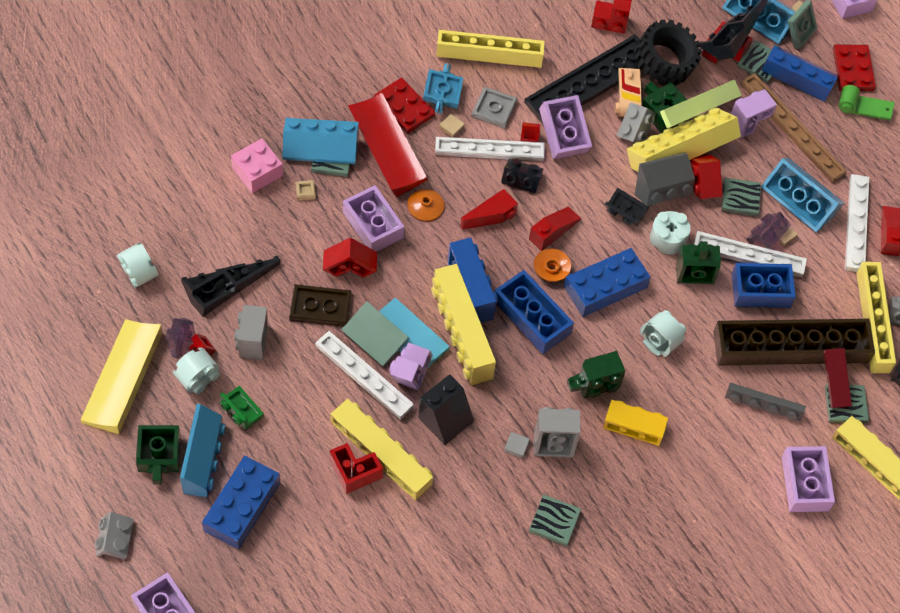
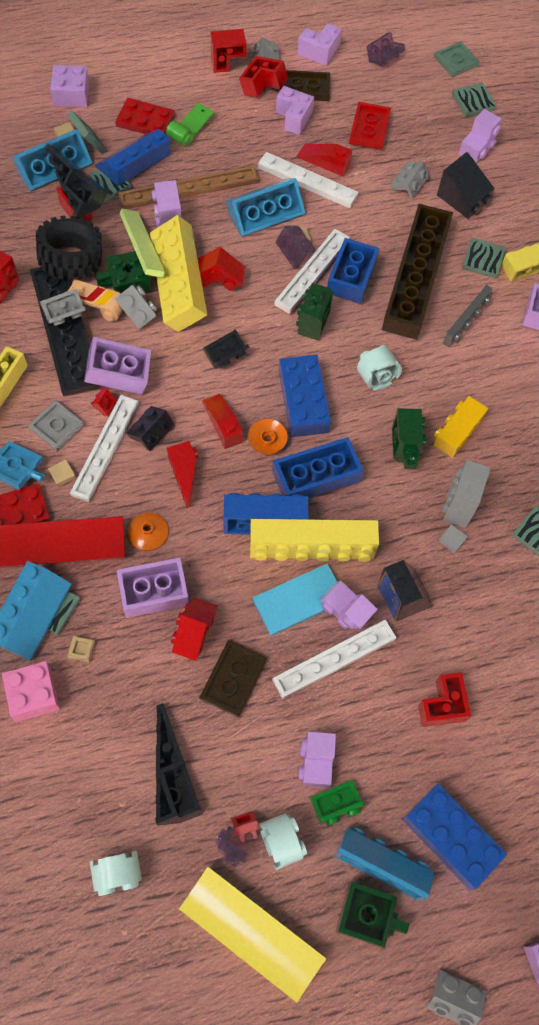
camera: 70 degrees left, 5 degrees up
light grey brick [234,305,268,360] -> none
light yellow brick [330,399,433,501] -> none
sand green tile [341,301,410,367] -> none
dark grey slope [635,152,695,206] -> none
light aqua brick [650,211,690,255] -> none
sand green tile [721,177,761,217] -> none
dark red tile [824,348,852,408] -> none
light yellow brick [856,262,896,373] -> none
none -> light grey bracket [40,289,86,326]
none -> lavender brick [298,732,336,788]

